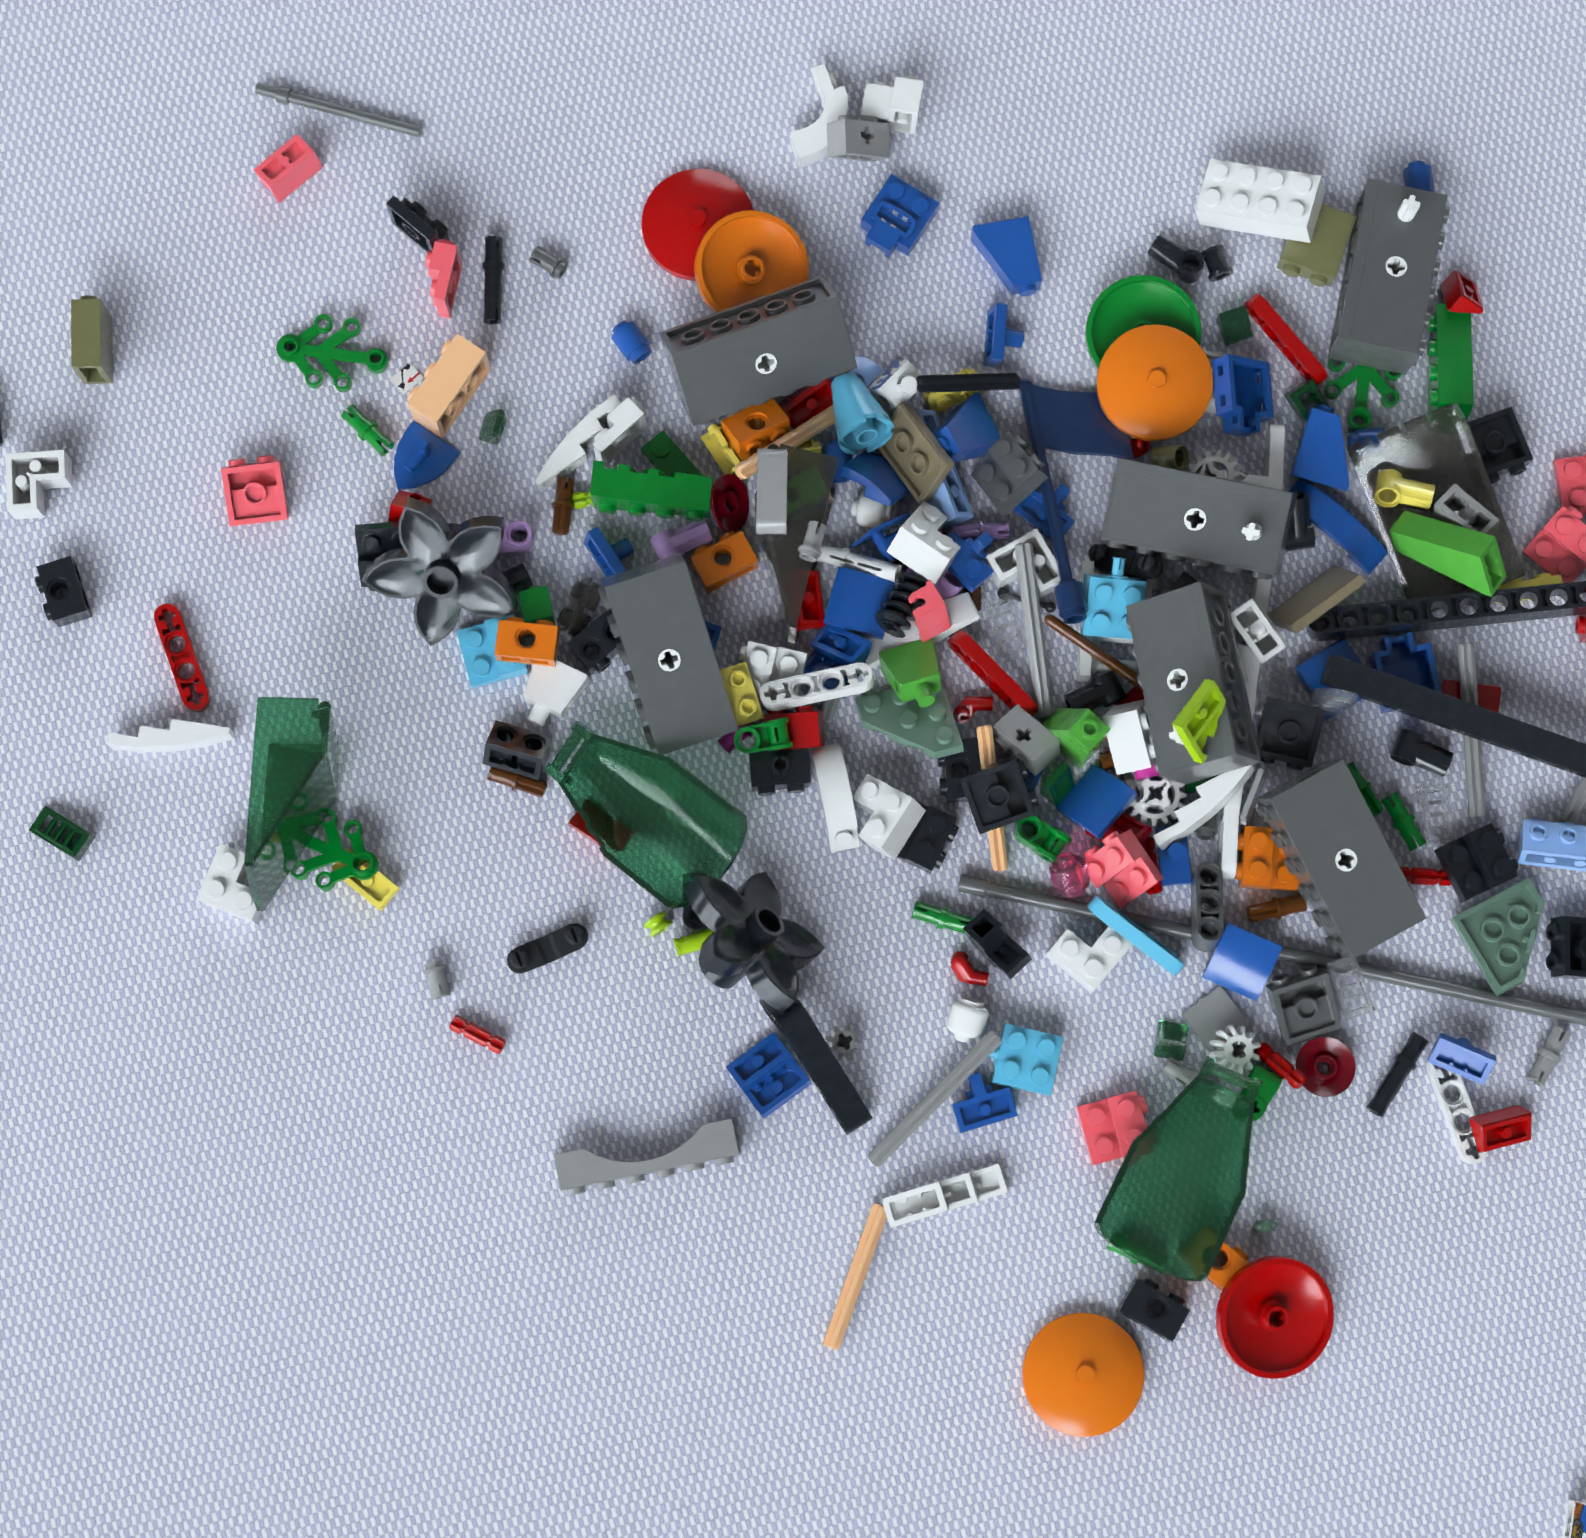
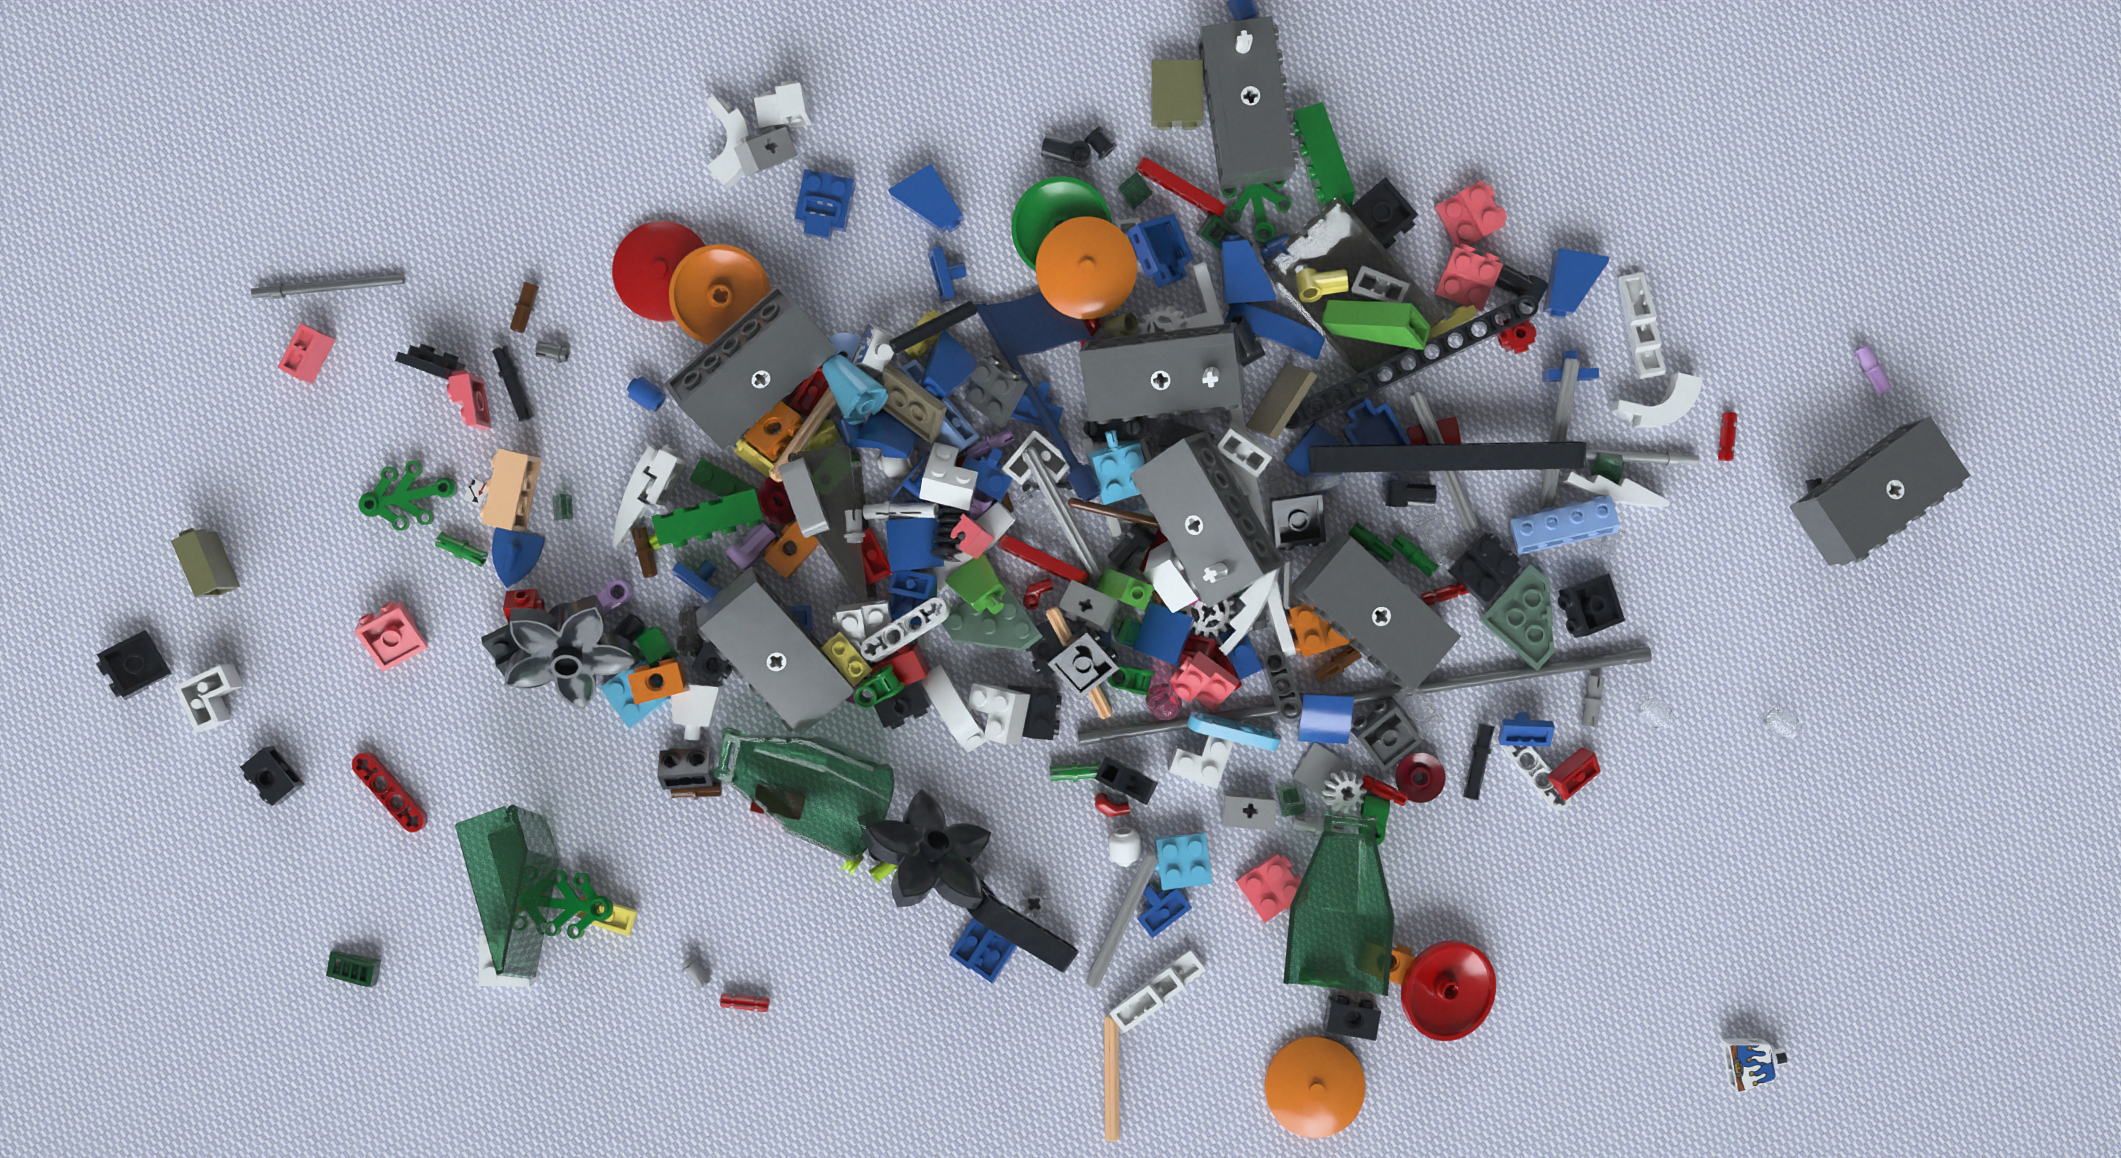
camera: 15 degrees left, 10 degrees up
white slope [106,719,235,752] -> none
black piece [507,923,589,974] -> none
light grey arch [554,1118,739,1196] -> none
lime wing [1172,679,1226,764] -> none
white brick [1195,159,1325,243] -> none
sand green piece [1253,1219,1278,1233] -> none
red slope [1440,270,1484,314] -> none
none -> reddish brown axle [510,282,539,333]
none -> light grey brick [1222,790,1277,831]

